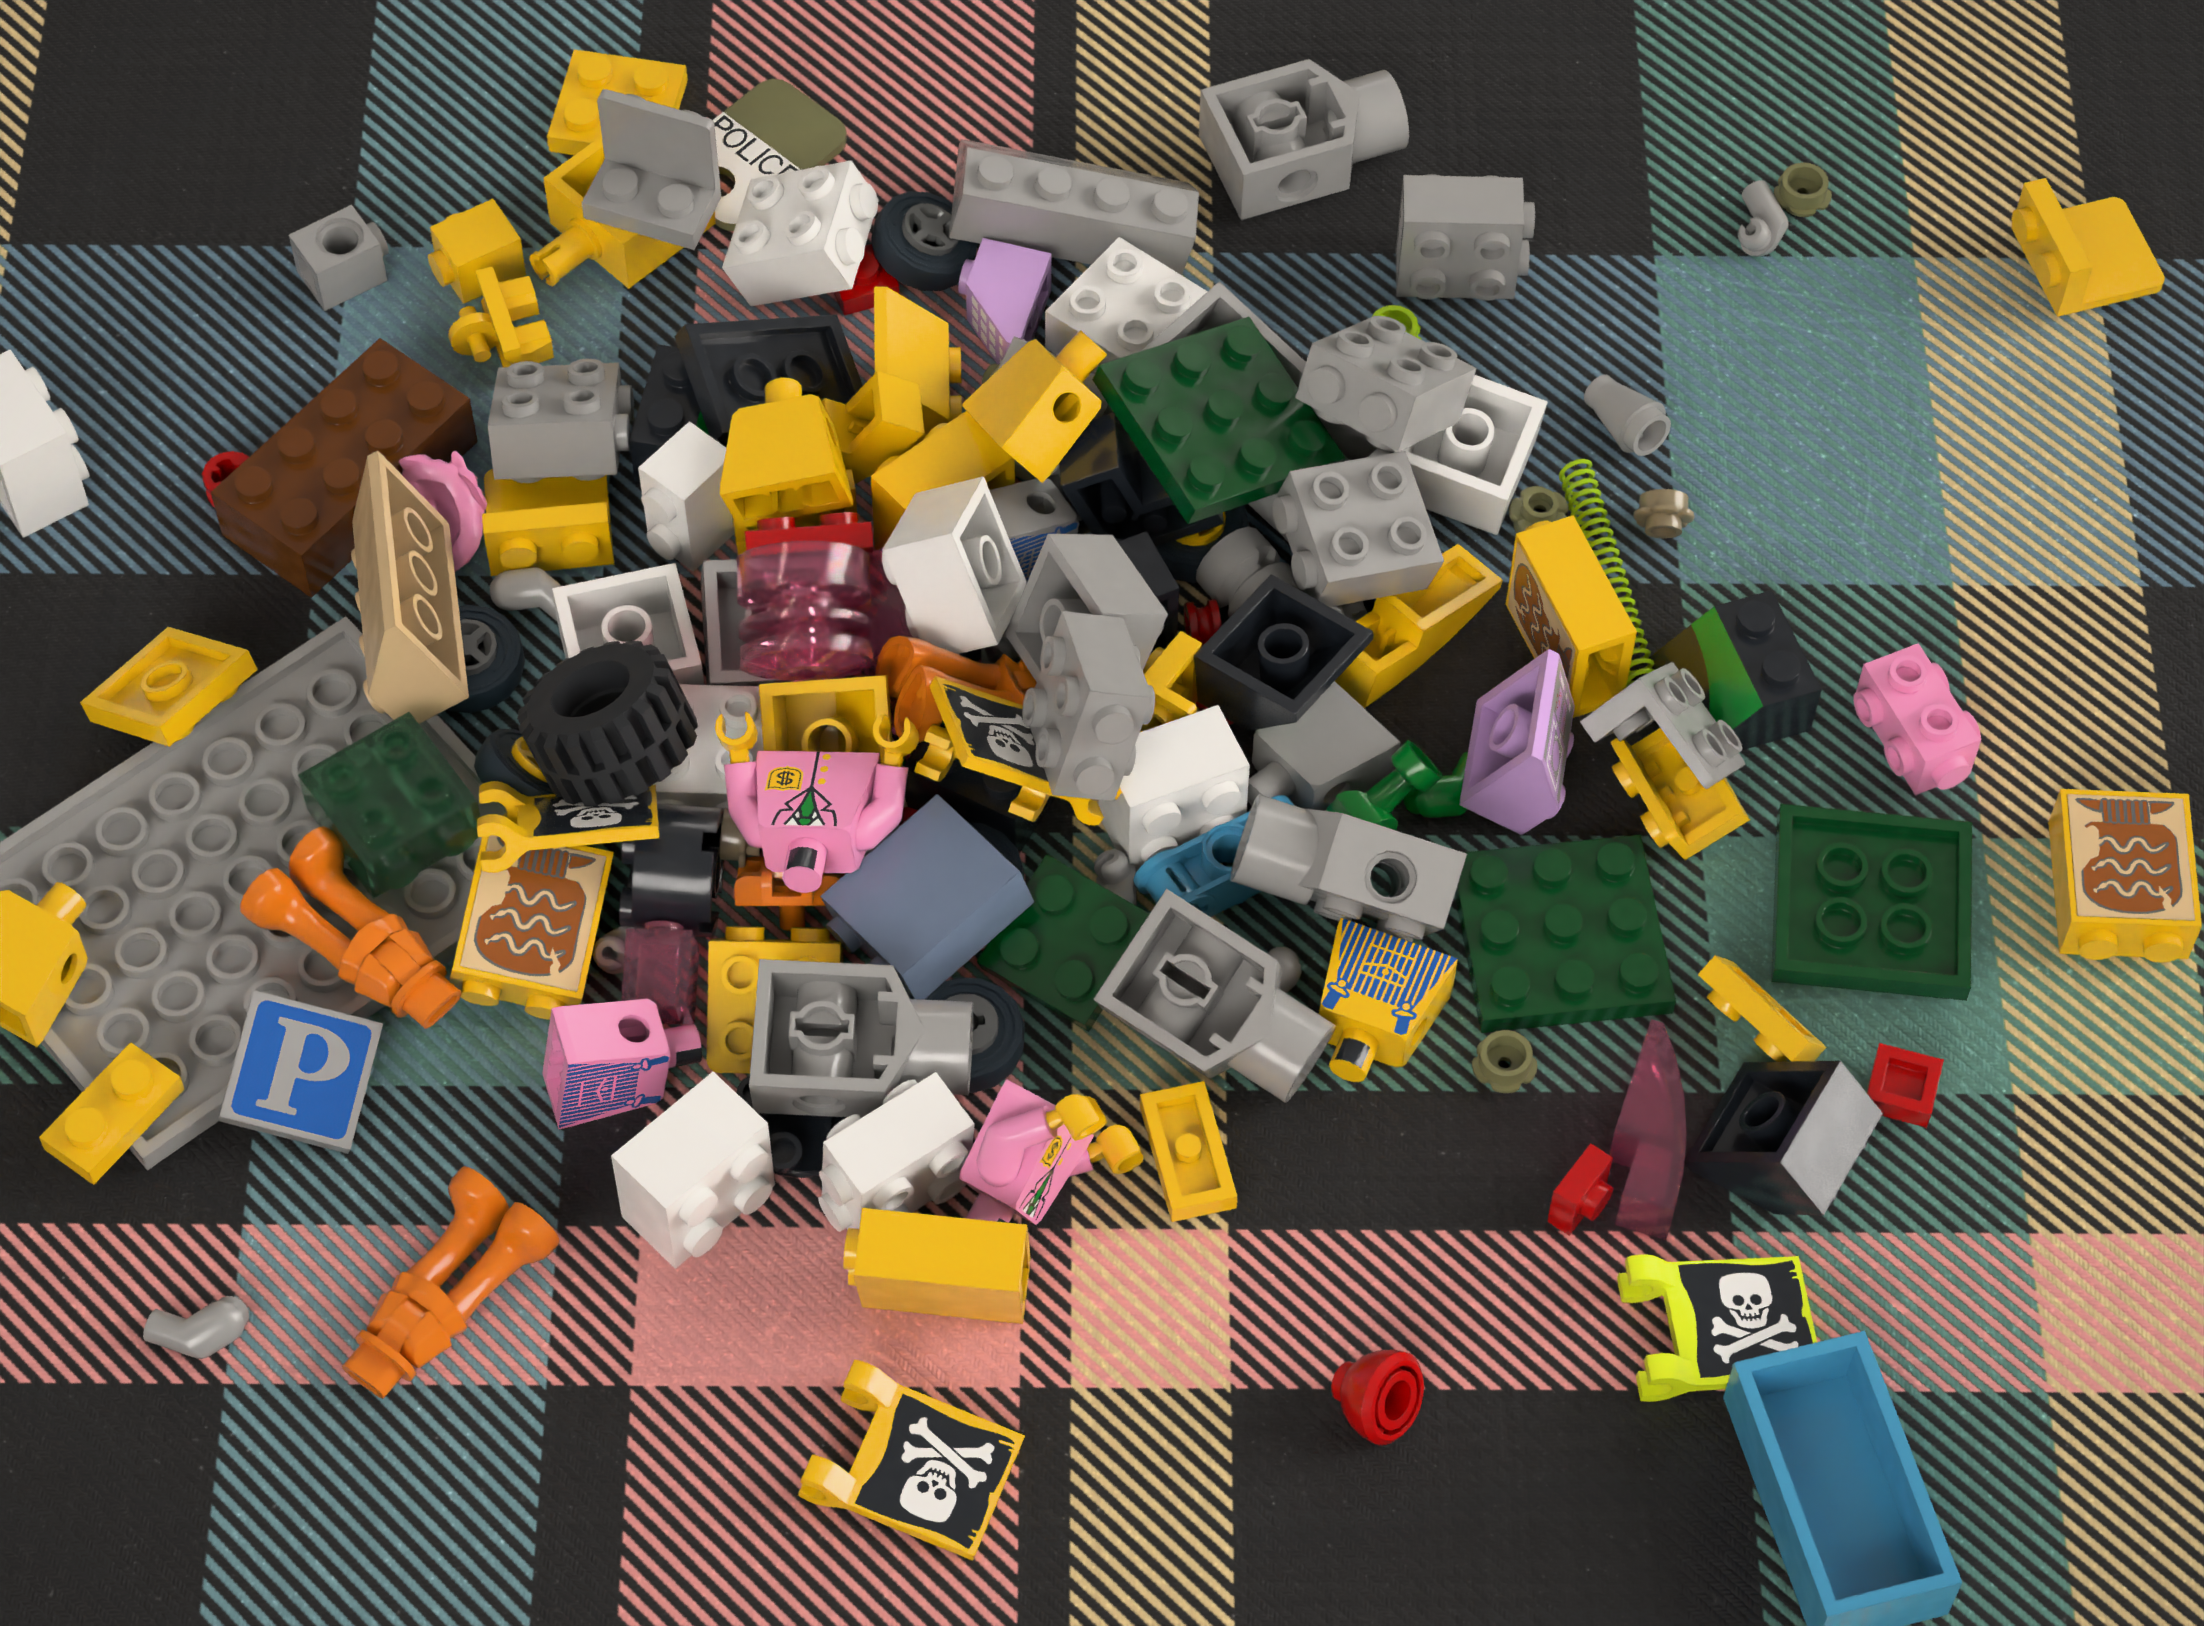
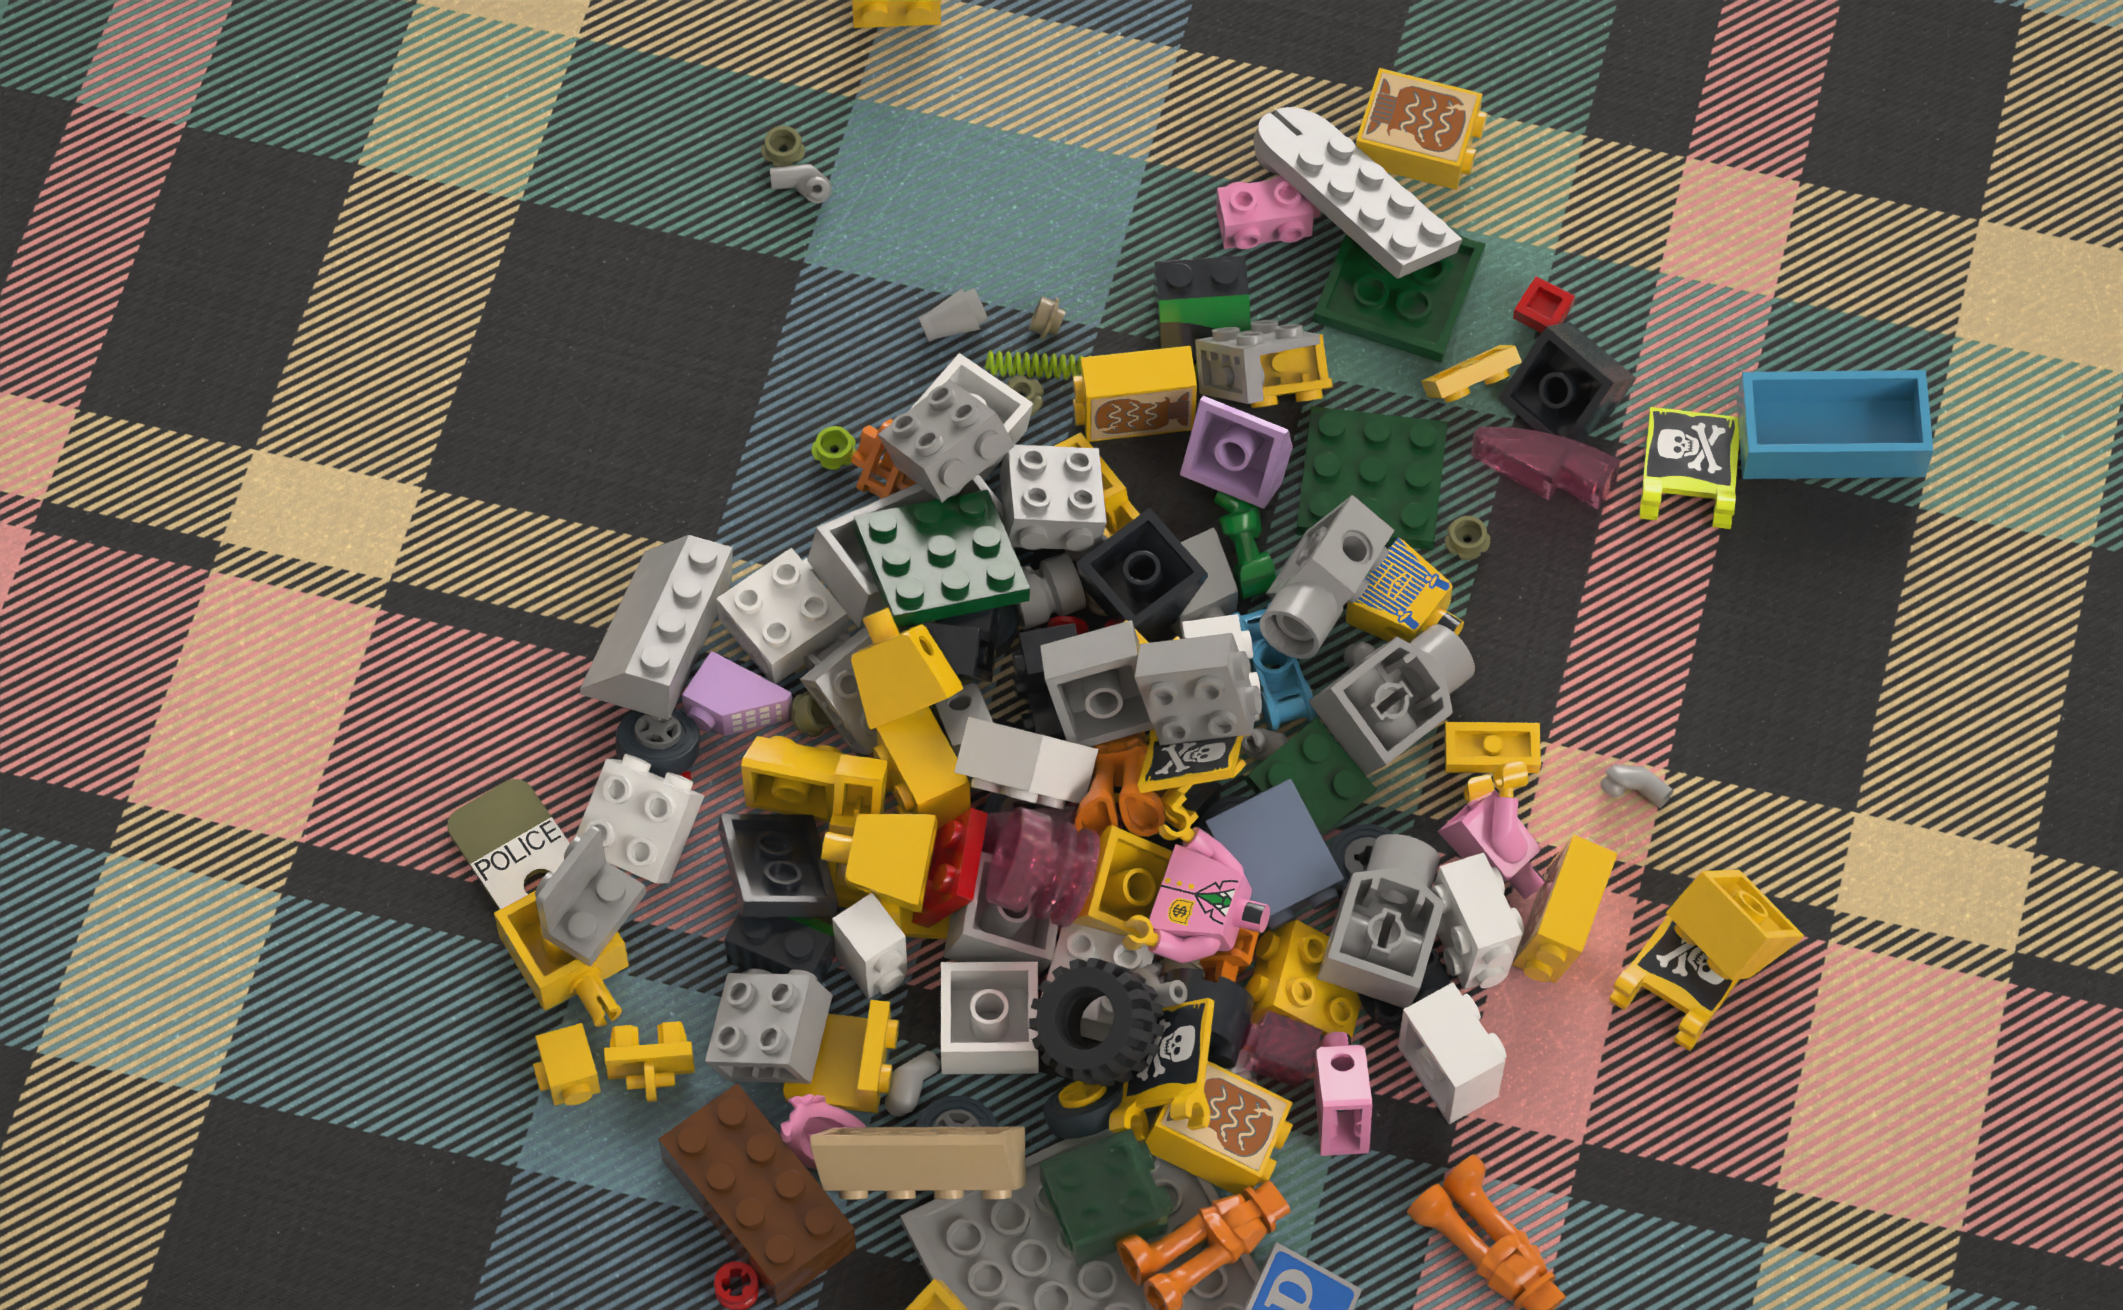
camera: 75 degrees left, 5 degrees up
light grey brick [289,205,389,311] -> none
yellow plate [547,49,687,155] -> none
light grey brick [1199,59,1409,220] -> none
red brick [1331,1350,1424,1445] -> none
light grey brick [1396,174,1535,301] -> none
red plate [1547,1143,1614,1236] -> none
none -> light grey arm [1135,964,1187,1008]
none -> plate [1253,107,1462,279]
none -> light grey arm [1600,764,1674,808]
none -> yellow slope [1666,870,1804,980]

